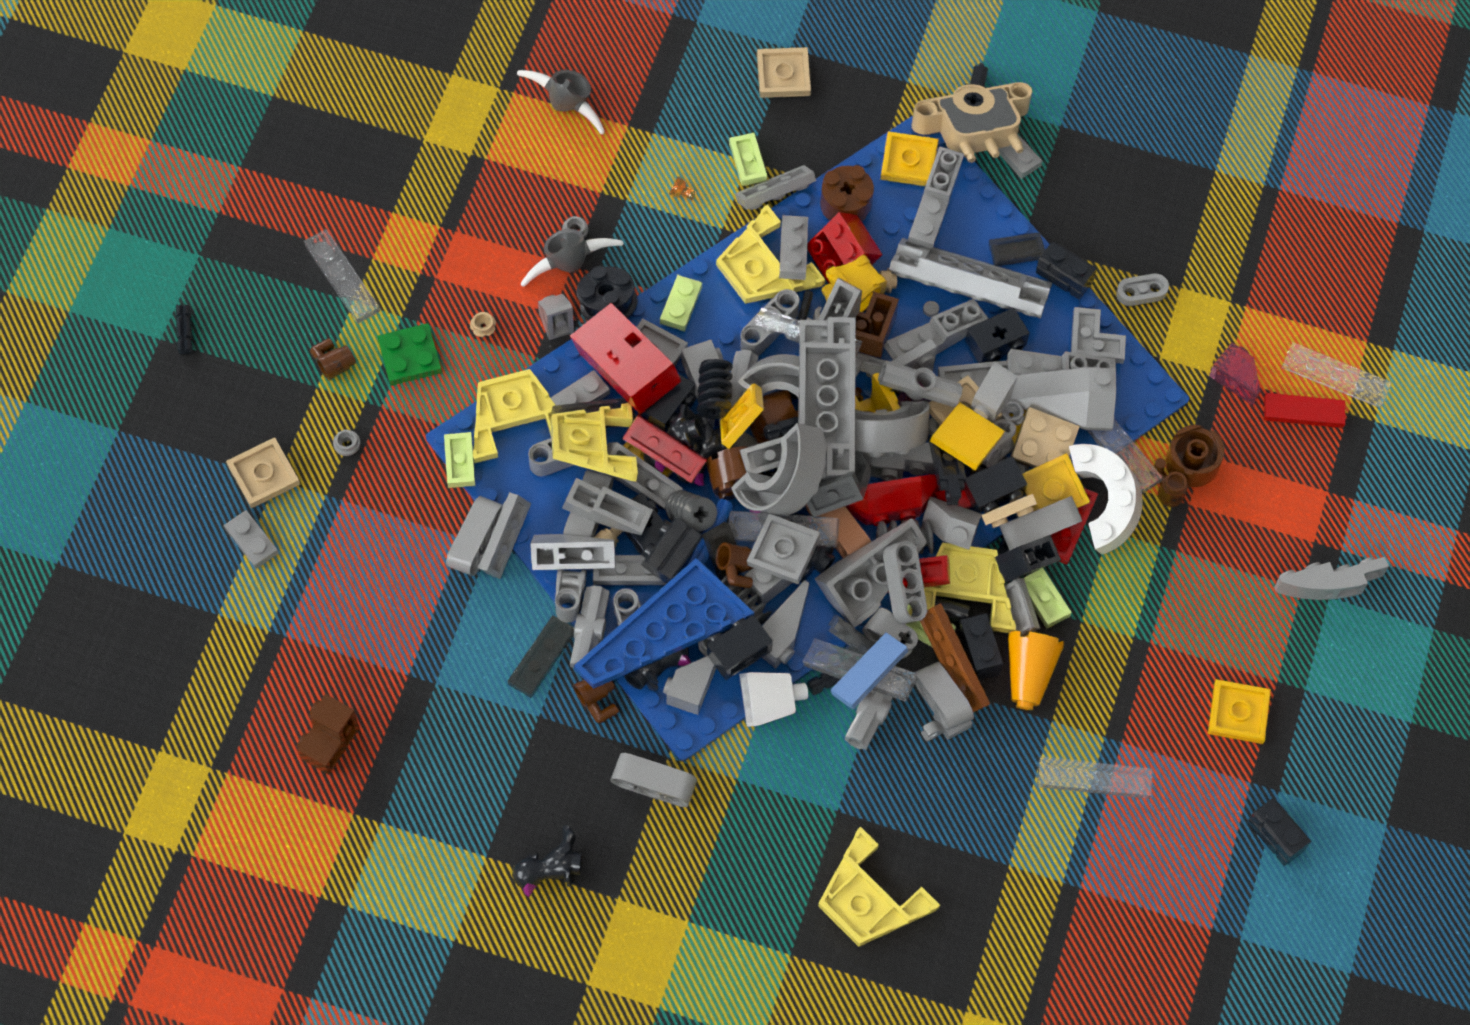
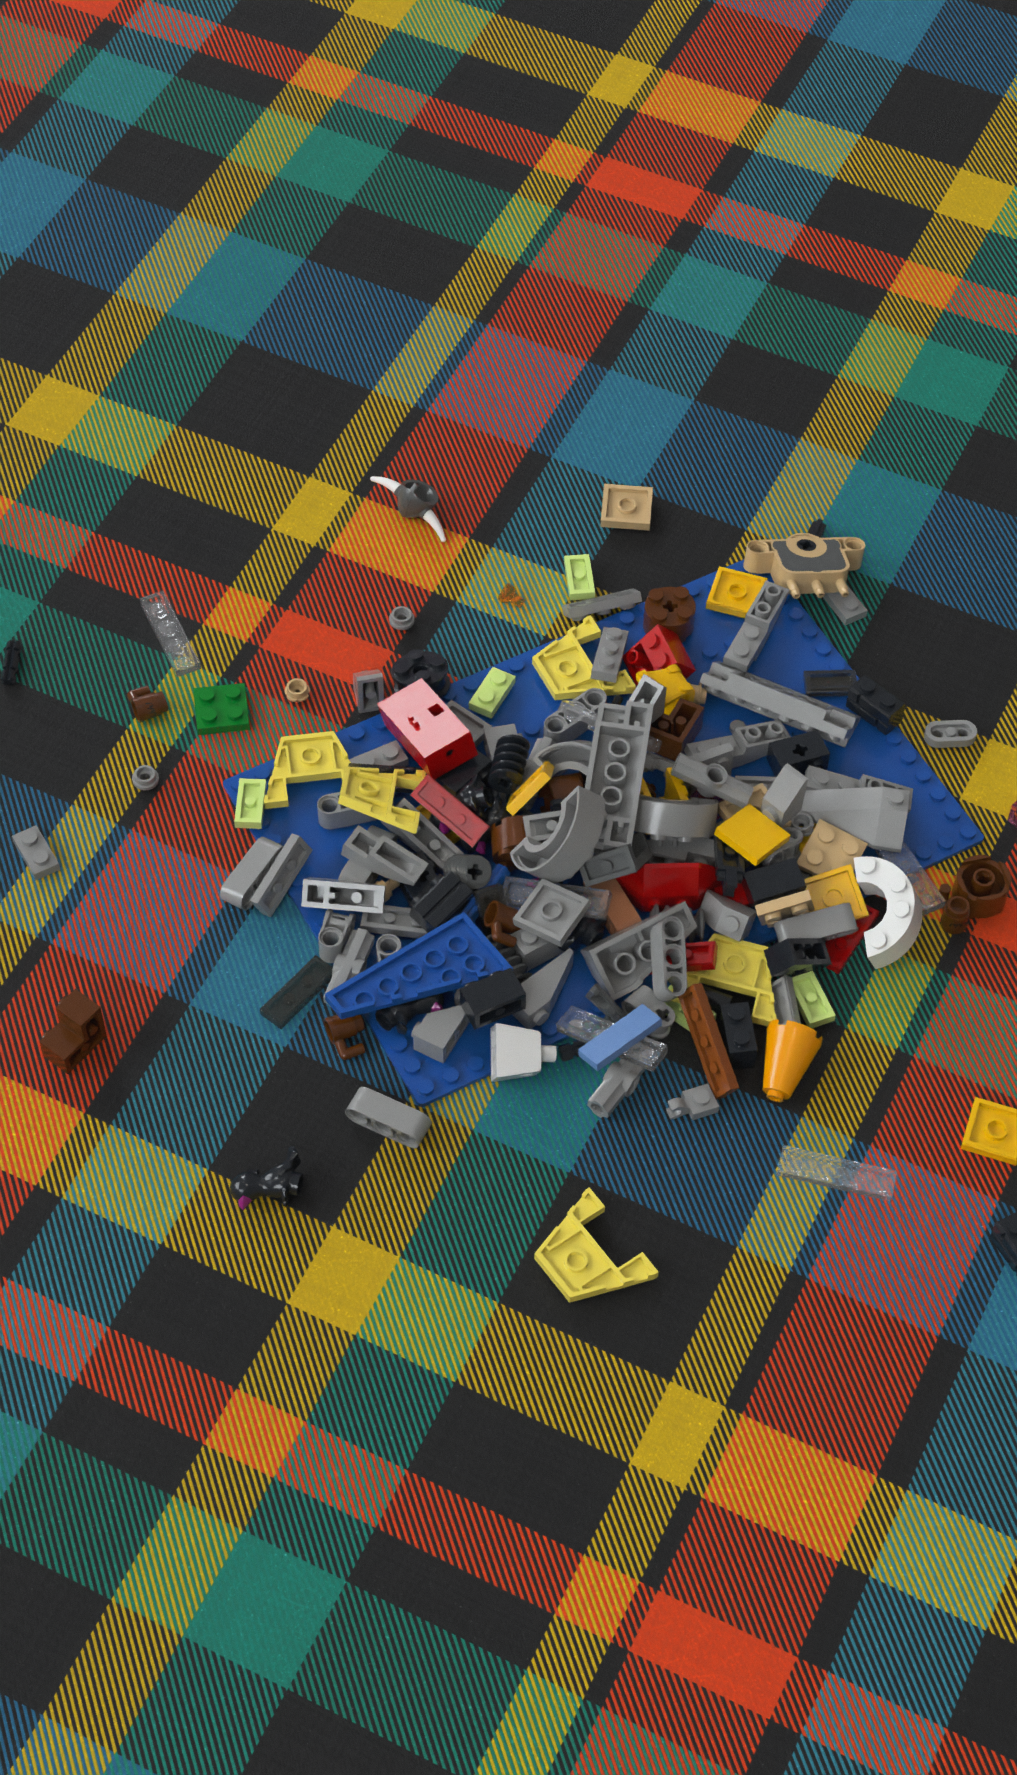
camera: 10 degrees right, 10 degrees down
tan plate [226,437,300,509] -> none
dark grey helmet [521,229,623,287] -> none
light grey beam [912,662,974,730] -> none
light grey plate [1071,307,1126,364] -> none

